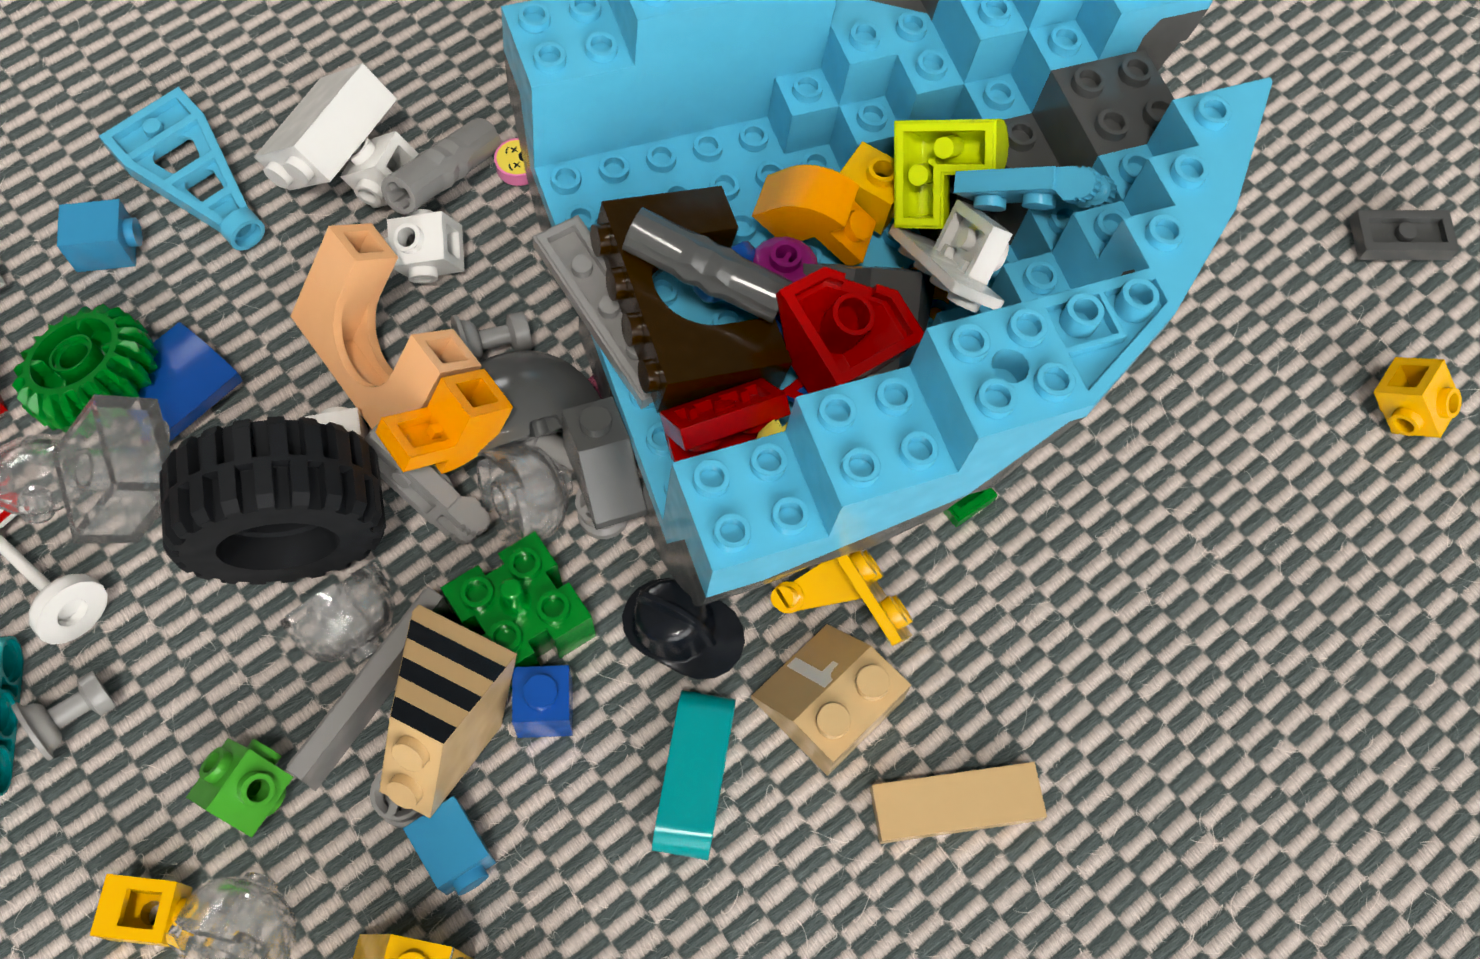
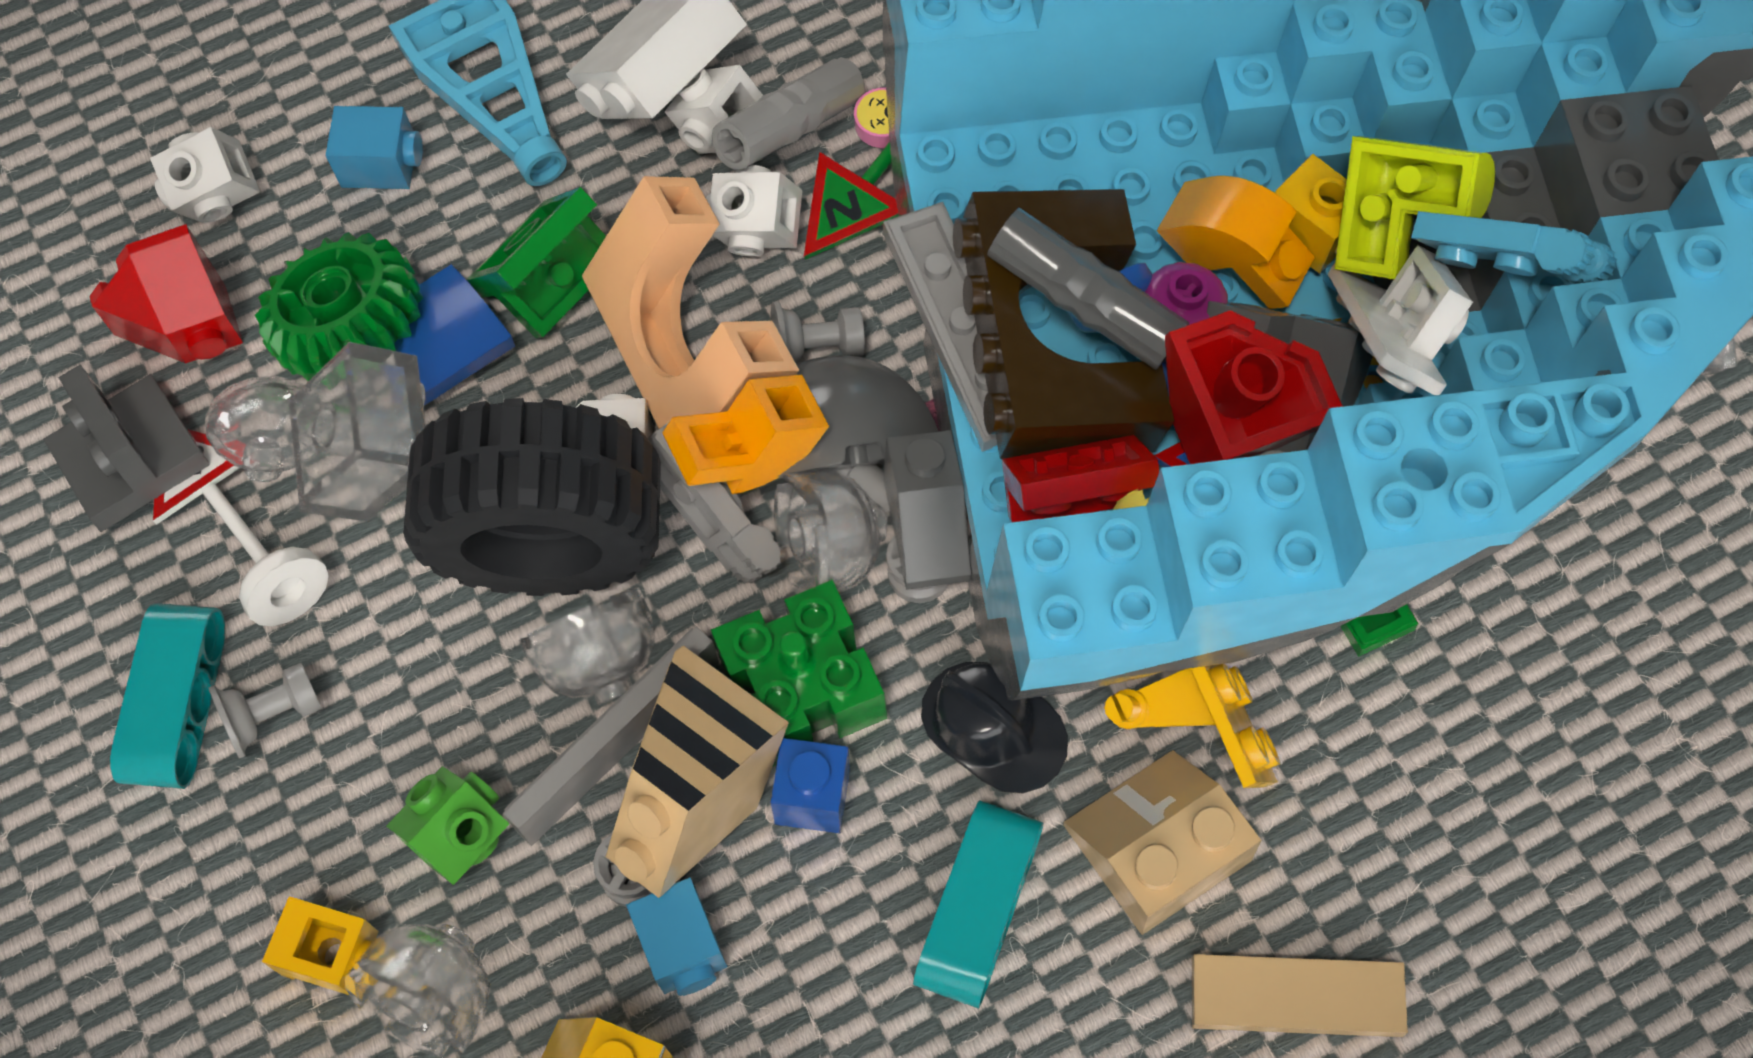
camera: 20 degrees right, 0 degrees up
none -> green bracket [466,187,606,339]
none -> piece [803,142,899,260]

